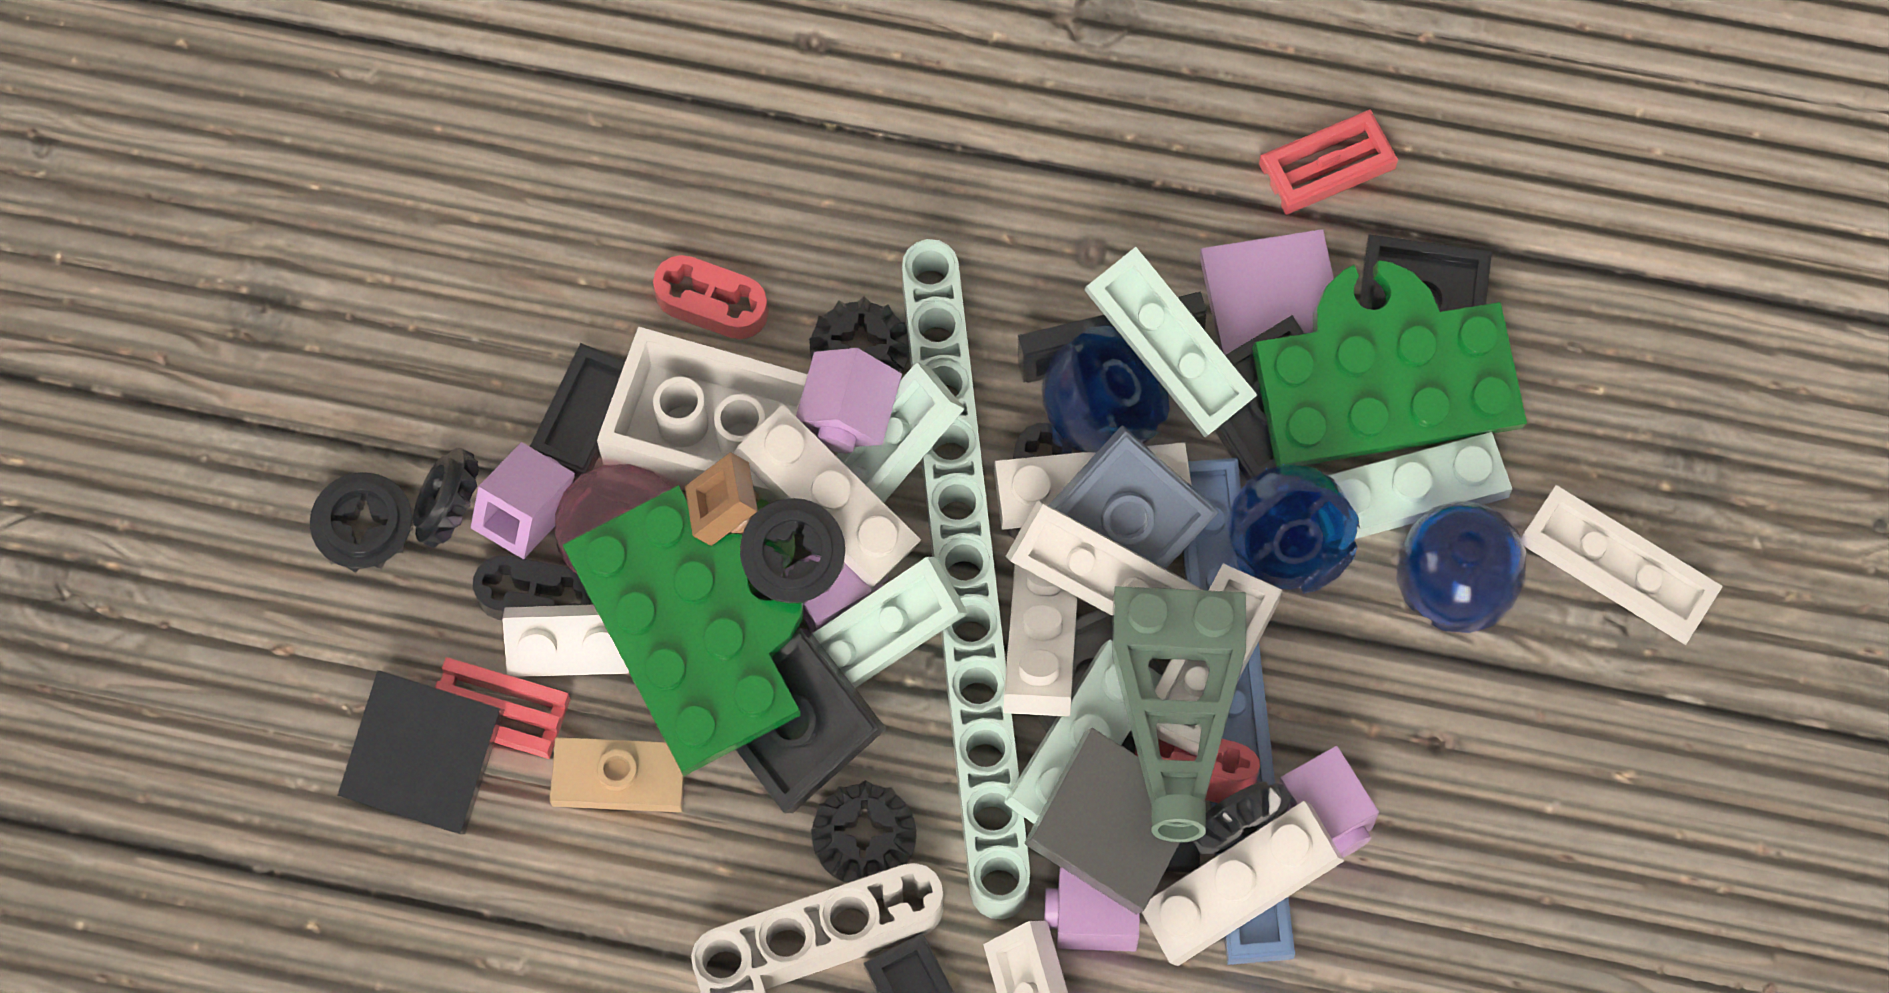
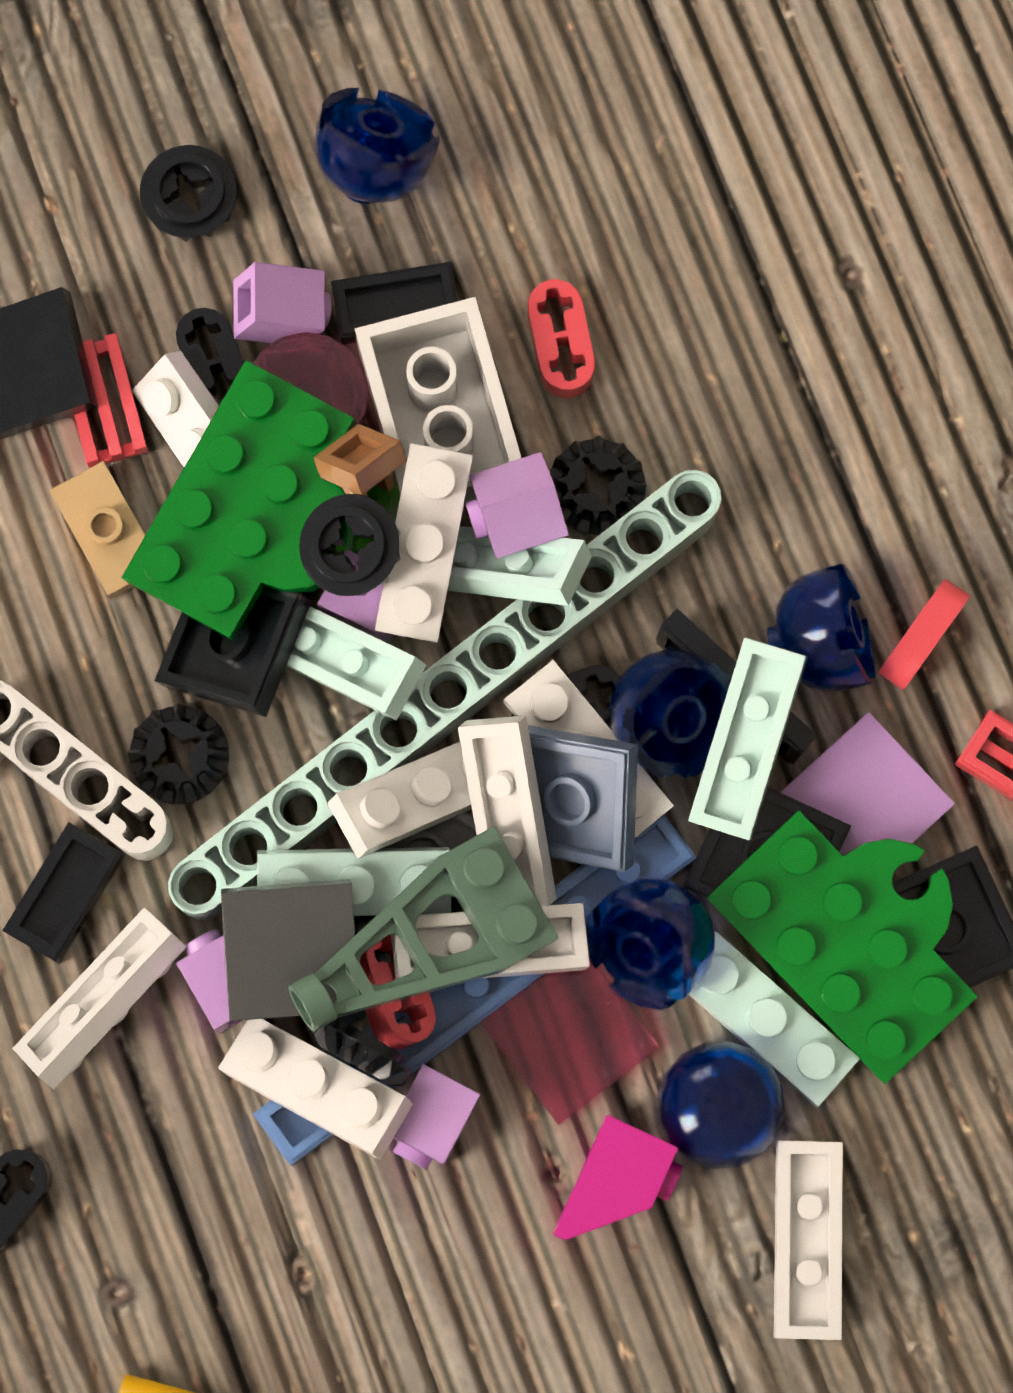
camera: 55 degrees right, 10 degrees up
black gear [413,448,479,548] -> none
none -> clear blue cylinder [315,88,440,204]
none -> clear pink tile [481,955,659,1125]
none -> dark pink slope [552,1115,683,1240]
none -> clear blue cylinder [767,564,876,692]
none -> coral beam [878,578,970,690]

